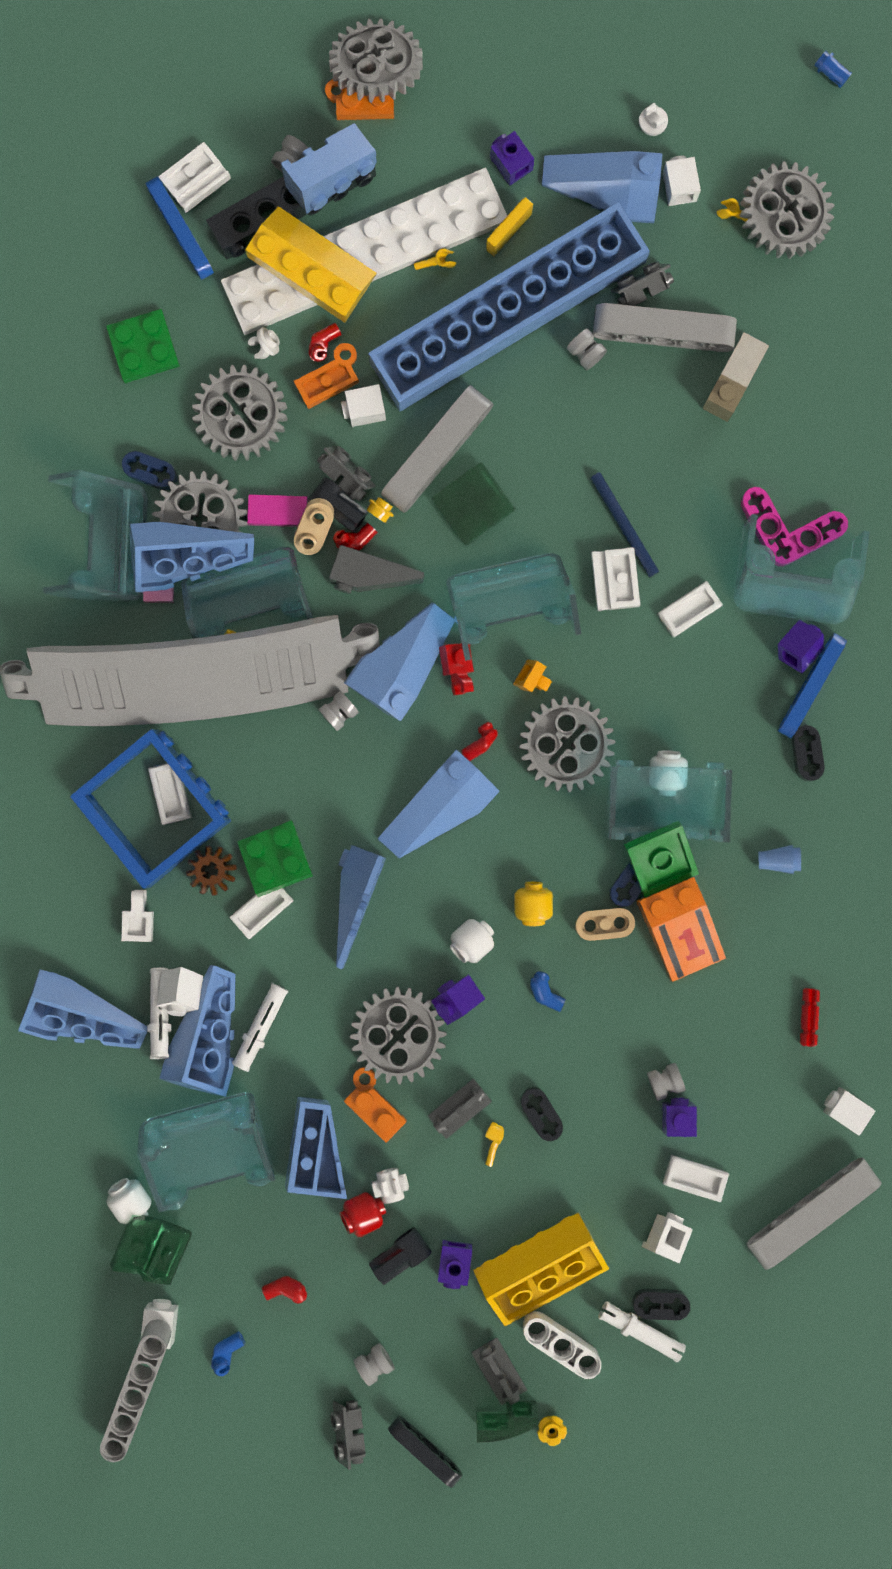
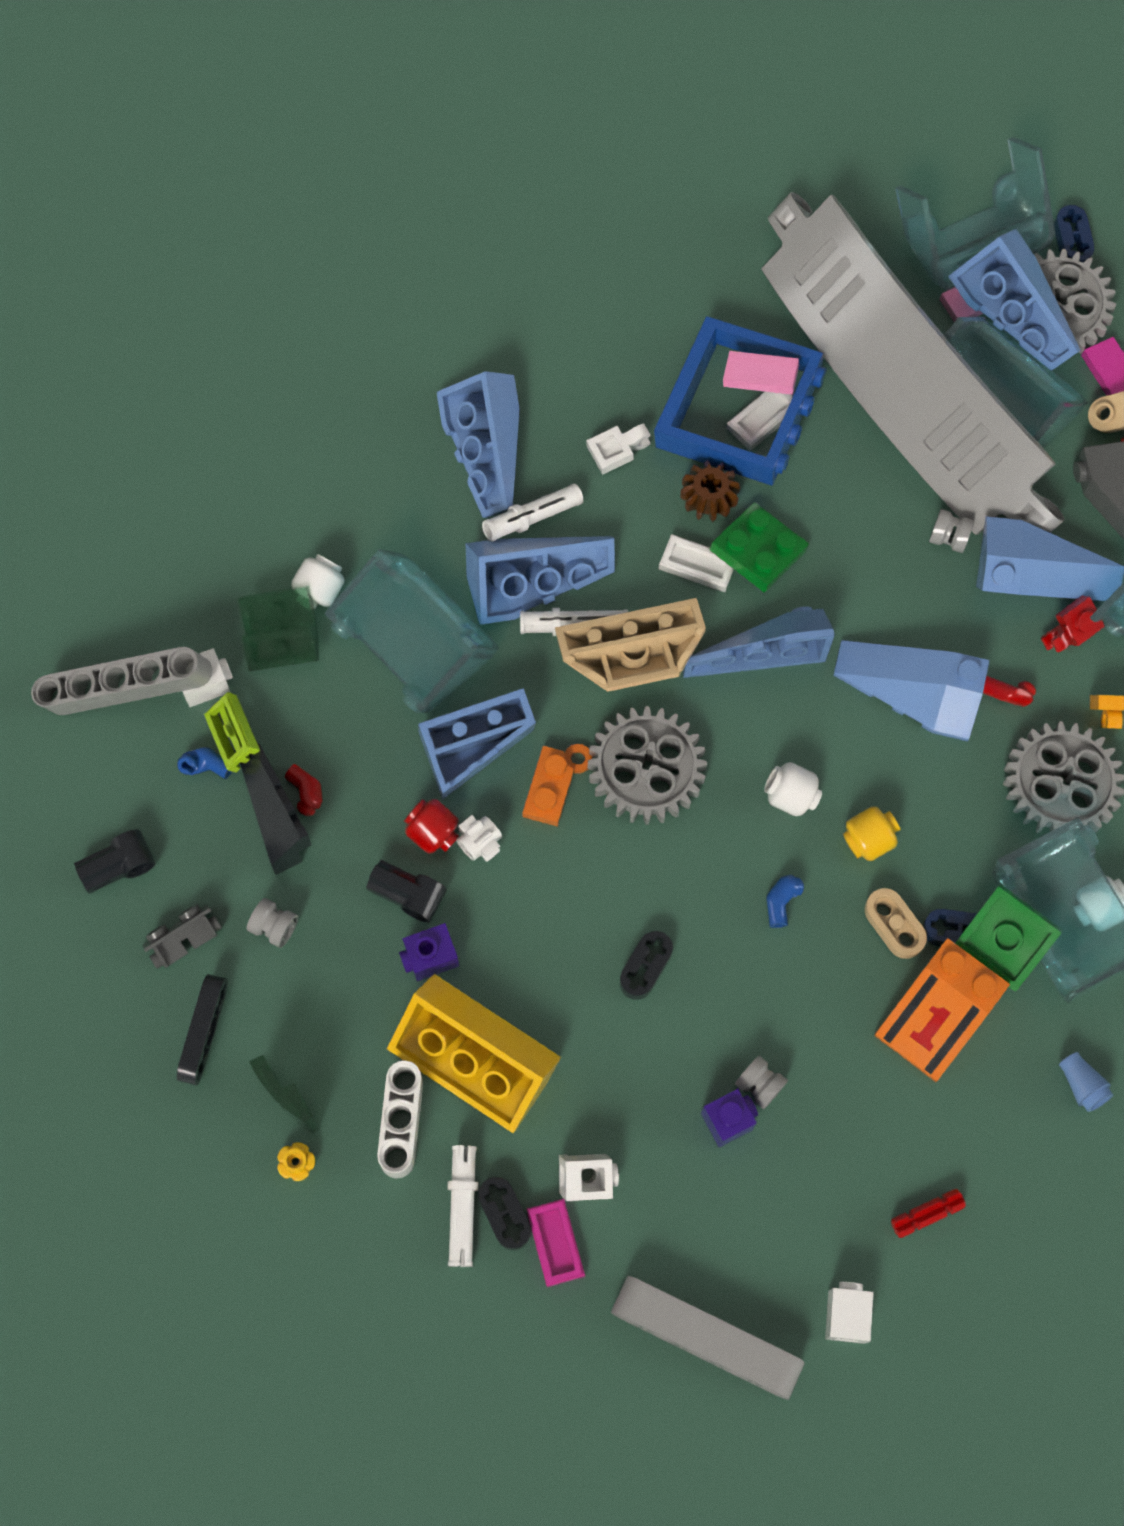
camera: 60 degrees right, 15 degrees down
white brick [156,967,203,1016] -> none
dark grey hinge [427,1078,492,1139] -> none
dark purple brick [431,974,485,1025] -> none
dark grey hinge [471,1337,527,1405] -> none
yellow hand [485,1122,504,1166] -> none
white tile [663,1155,729,1203] -> none
none -> black piece [74,829,156,894]
none -> lime tile [204,692,260,773]
none -> black wedge [240,727,312,875]
none -> dark pink tile [526,1199,585,1287]
none -> tan wedge [555,598,706,692]
none -> bright pink tile [723,351,799,395]

